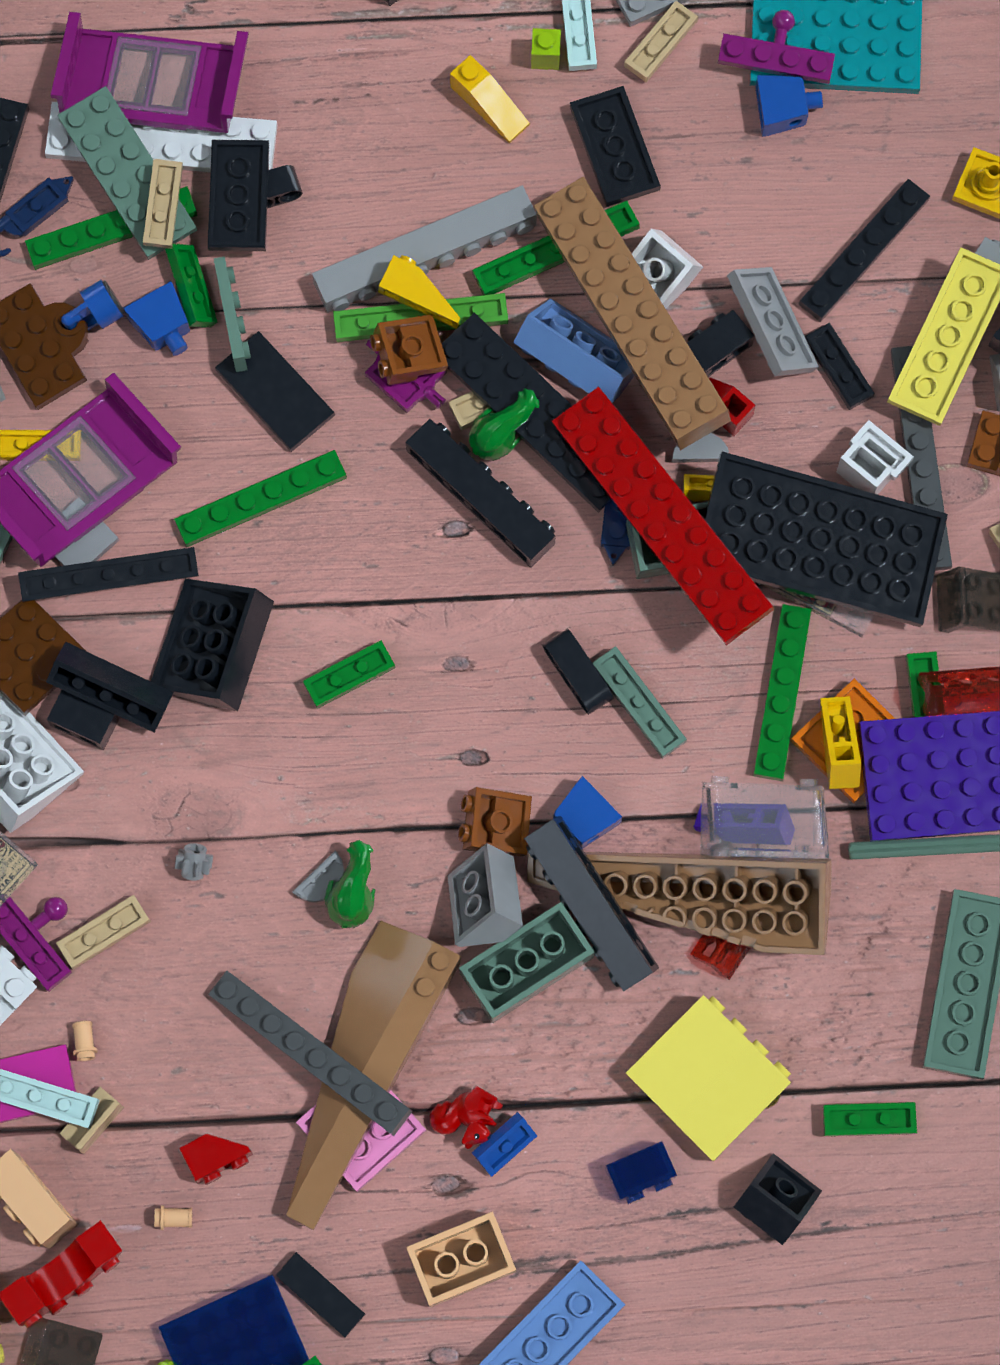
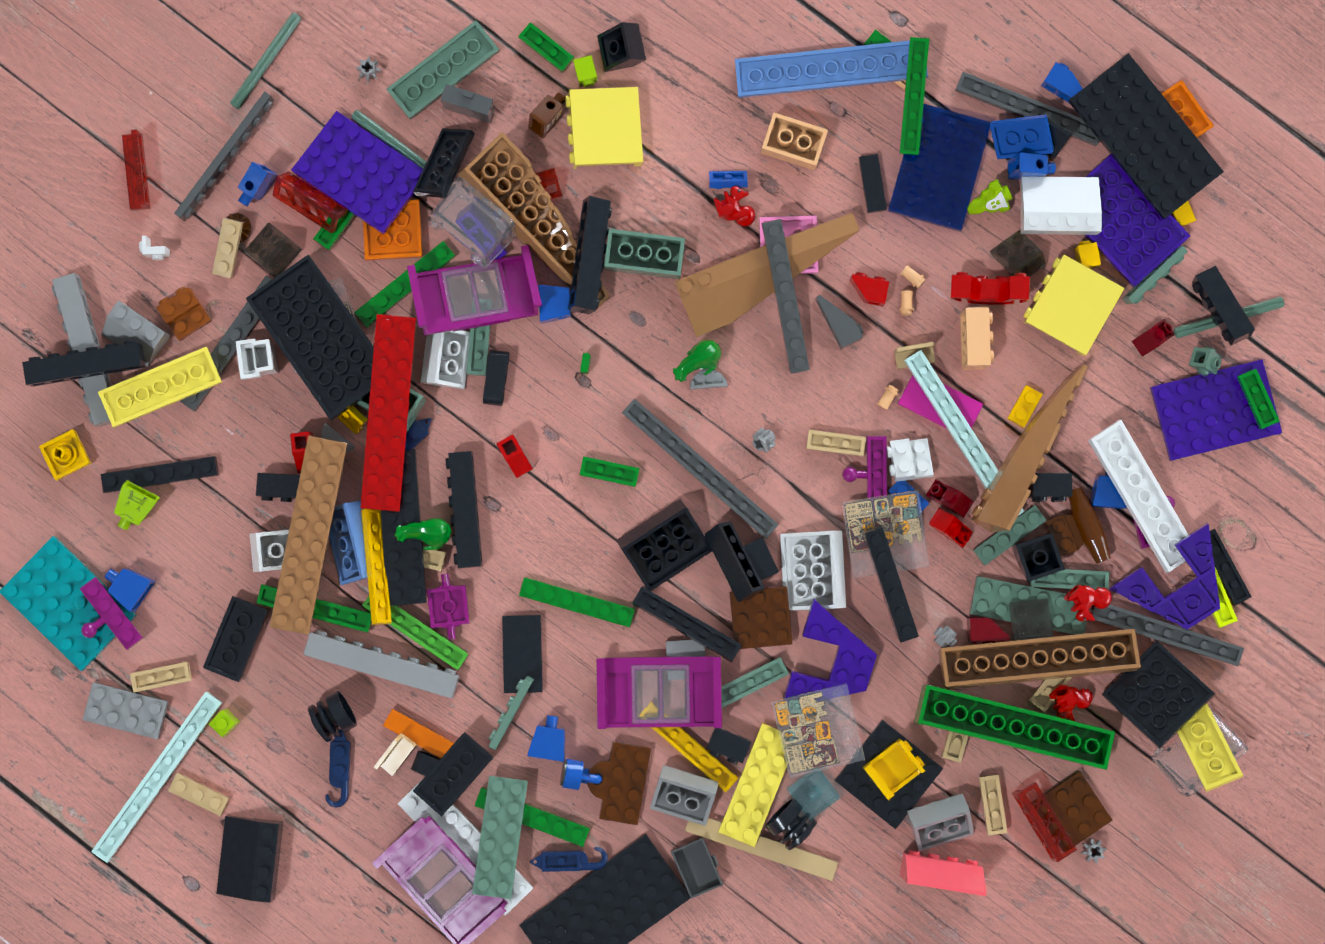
camera: 140 degrees left, 10 degrees up
tan plate [143,159,183,249] -> none
green plate [165,244,218,328] -> none
dark orange plate [370,314,448,385] -> none
yellow slope [378,255,460,329] -> none
light grey slope [447,843,523,947] -> none
yellow slope [450,55,530,144] -> none
dark orange plate [458,787,532,857] -> none
clear blue brick [605,1141,677,1204] -> none
light grey plate [727,267,819,377] -> none
black tile [805,322,875,410] -> none
yellow slope [820,696,861,789] -> none
none -> lime torso [114,480,160,530]
none -> black wheel [308,691,357,742]
none -> dark blue plate [325,729,351,808]
none -> yellow tile [361,509,392,625]
none -> panel [373,733,417,776]
none -> orange tile [383,709,454,758]
none -> magenta piece [407,245,542,336]
none -> black tile [413,128,475,198]
none -> white slope [421,330,470,389]
none -> dark grey container [441,84,495,124]
none -> red slope [496,434,533,478]
none -> reddish brown torso [528,93,565,139]
none -> lime brick [573,55,598,87]
none -> green tile [580,353,591,375]
none -> dark grey plate [622,398,779,539]
none -> dark grey slope [815,295,864,350]
none -> light nougat pin [899,291,914,316]

